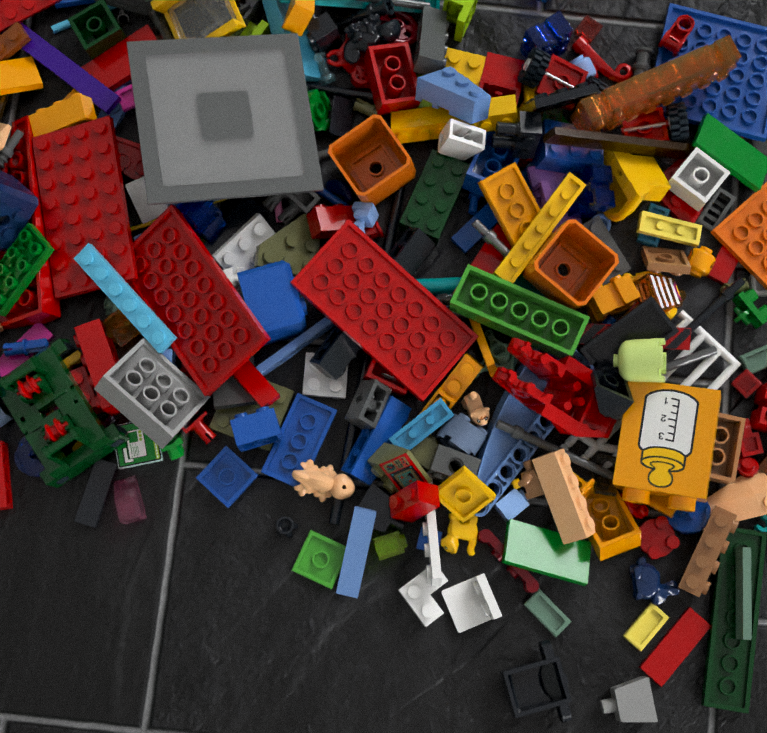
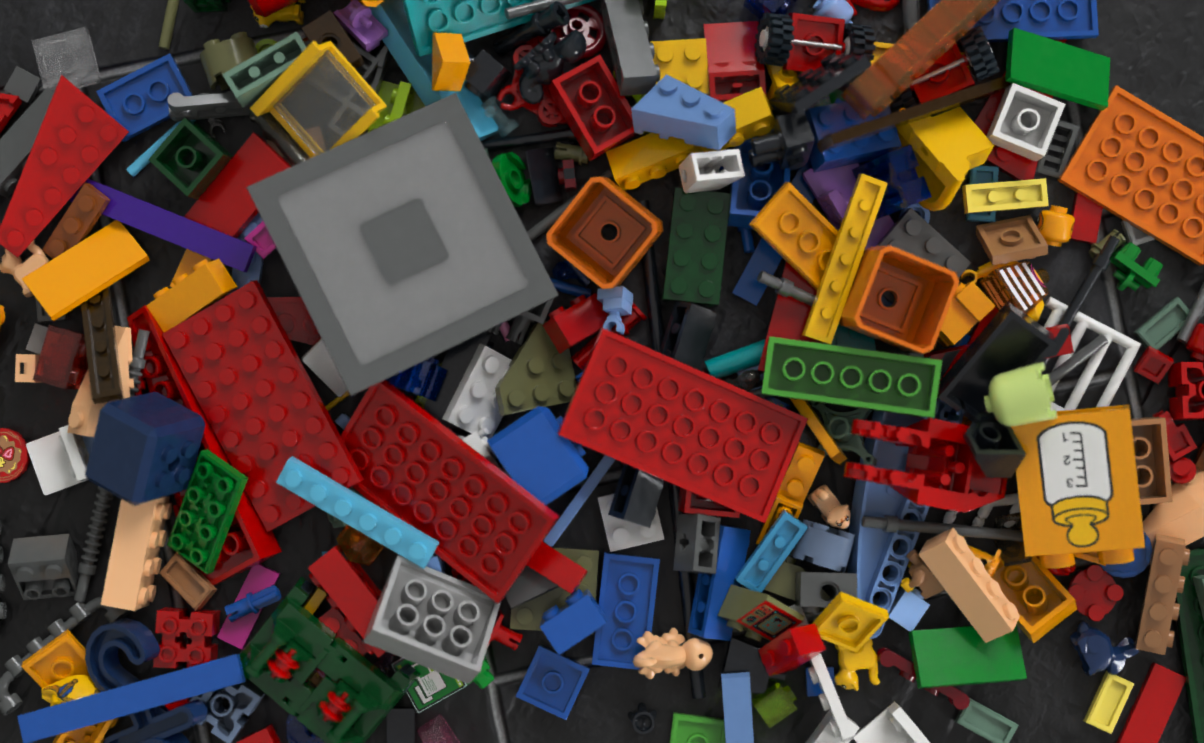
camera: 15 degrees left, 10 degrees up
none -> dark red plate [558,159,577,192]

